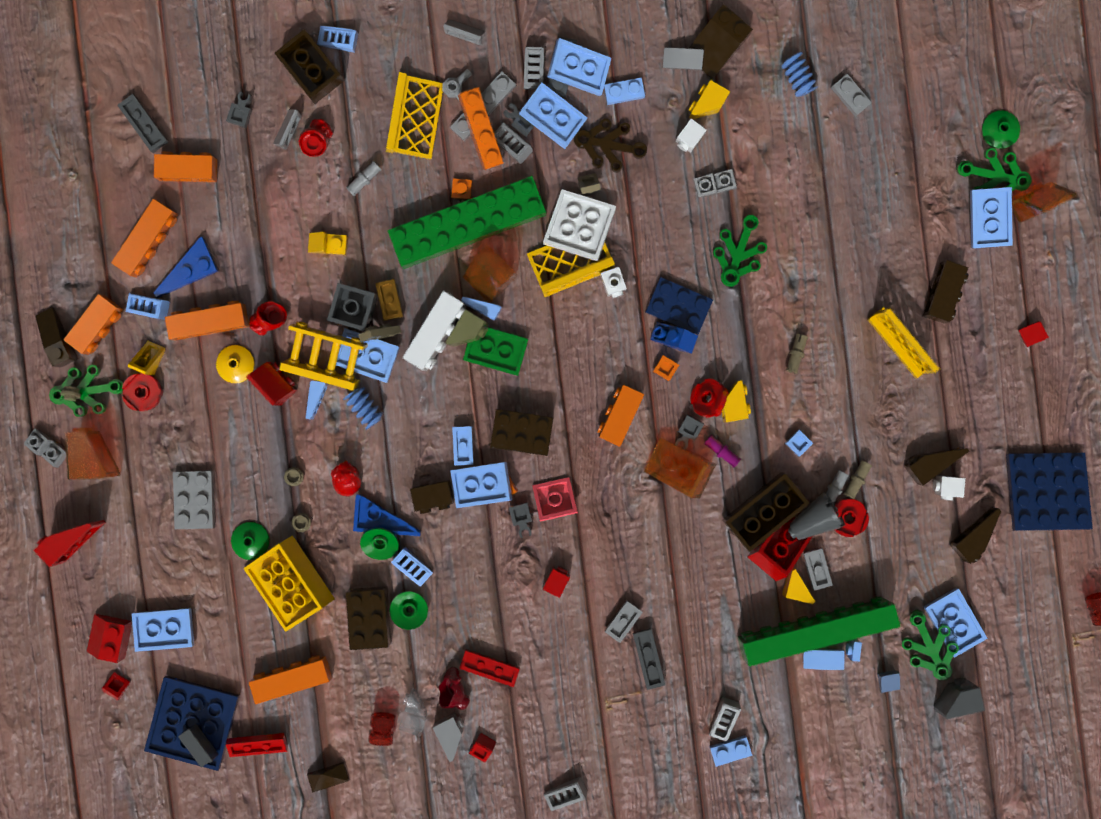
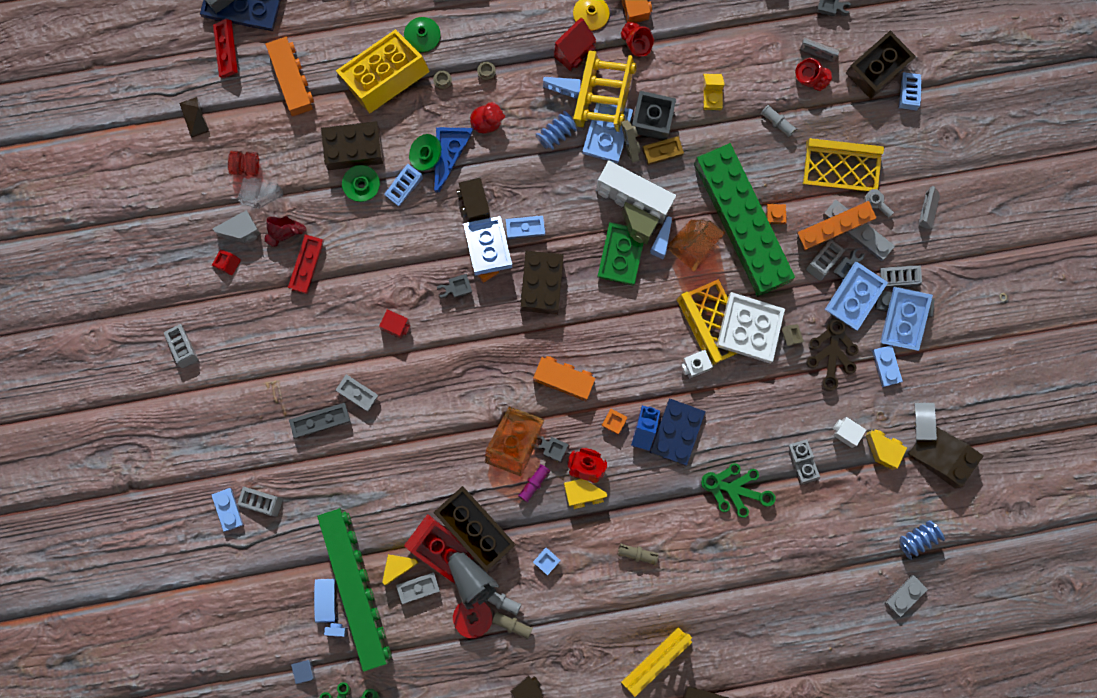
camera: 80 degrees right, 10 degrees down
coral slope [532,477,578,522] -> none

